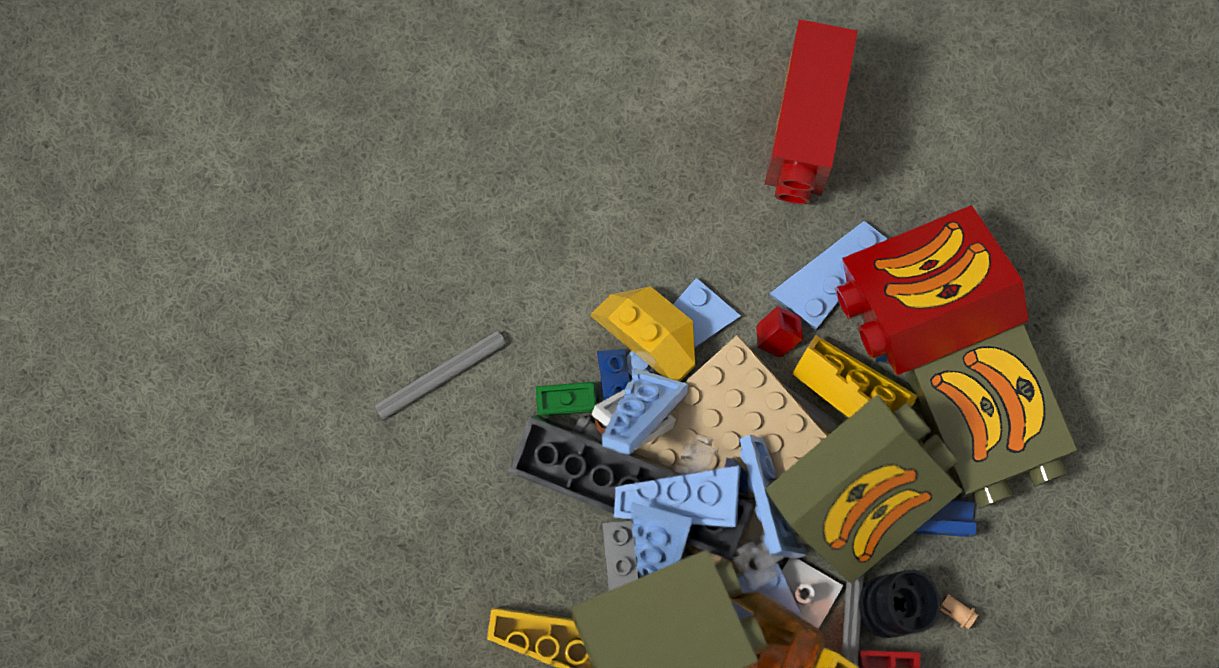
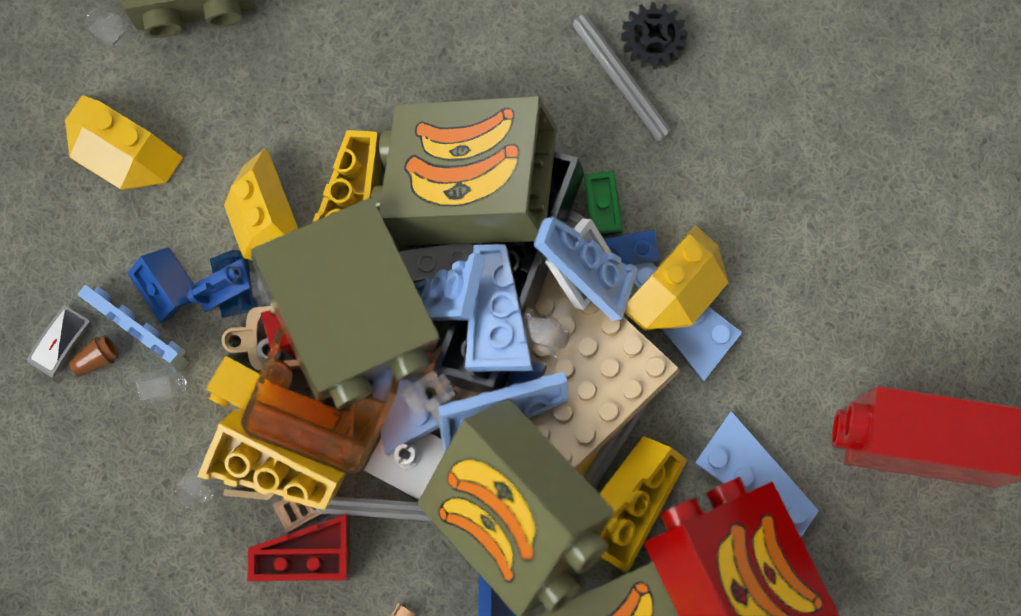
camera: 90 degrees right, 0 degrees up
red panel [756,306,803,357] -> none
black wheel [859,570,940,639] -> none
none -> olive brick [371,96,557,246]
none -> black gear [621,2,688,70]

